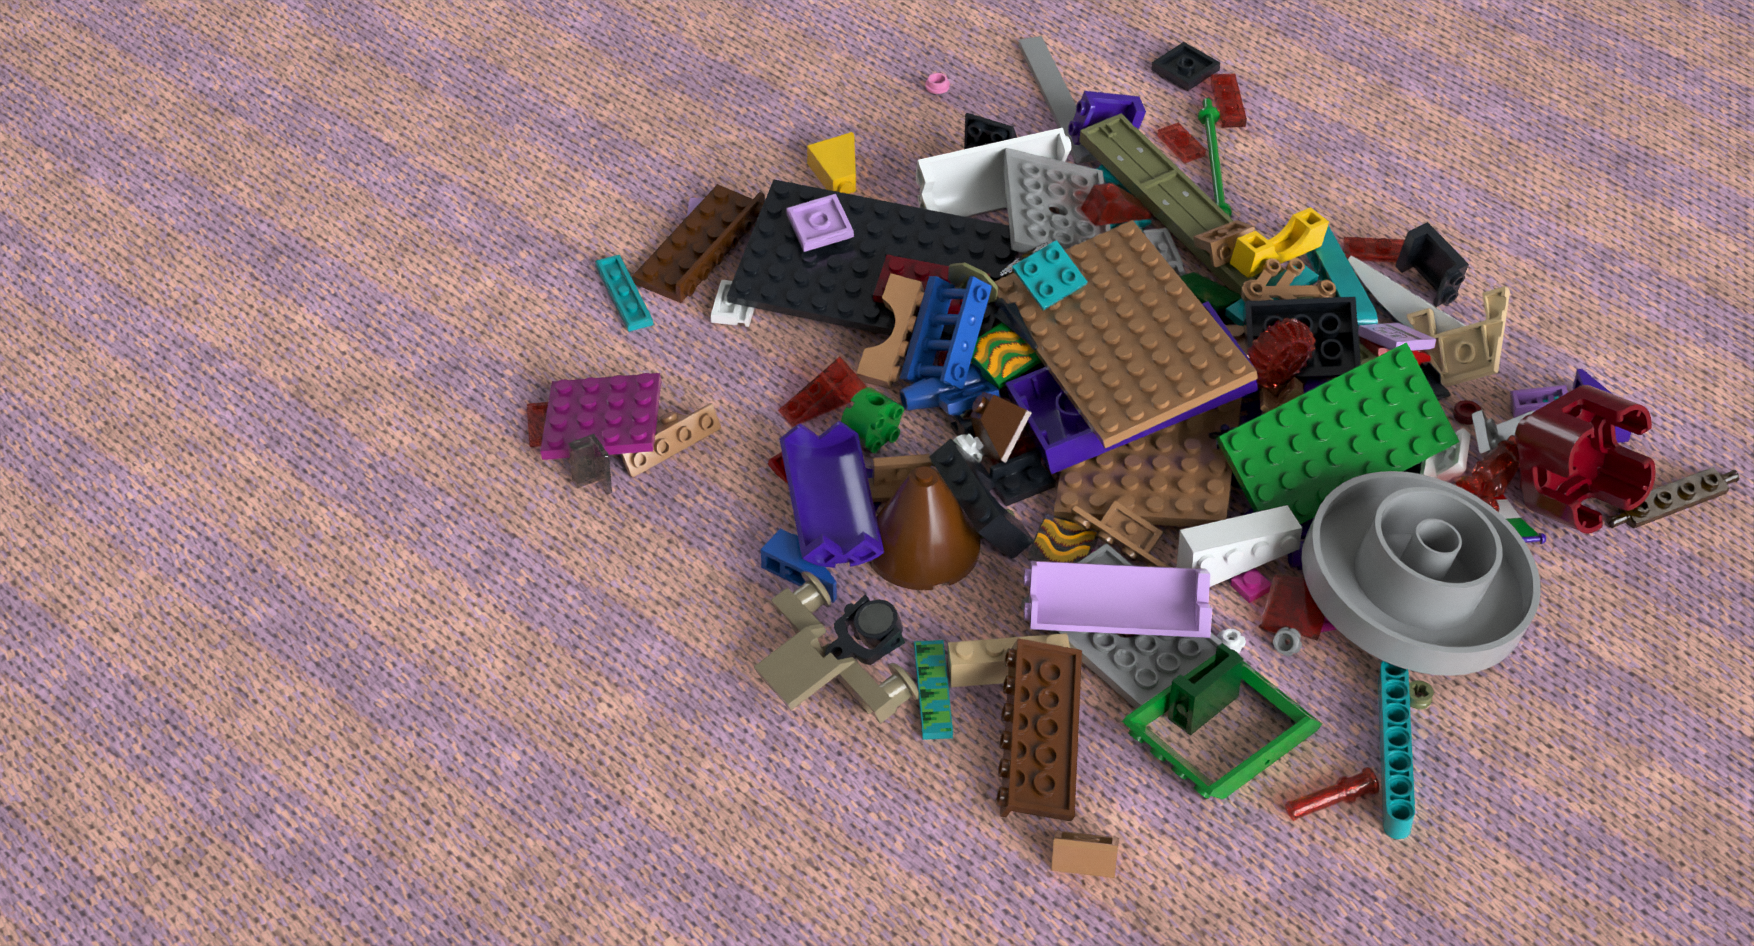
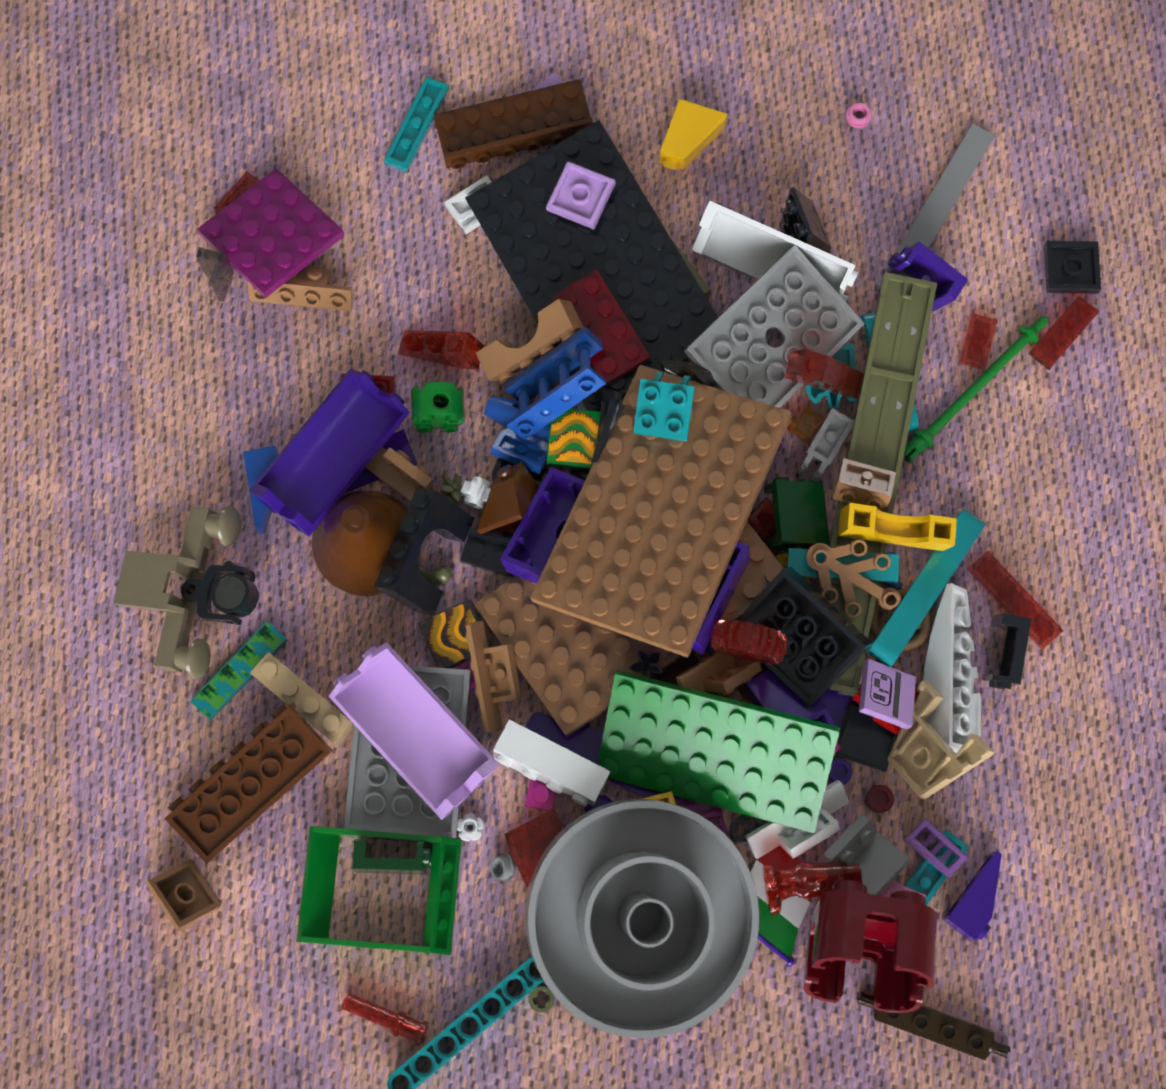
camera: 45 degrees right, 30 degrees up
olive piece [948,262,998,303] -> none

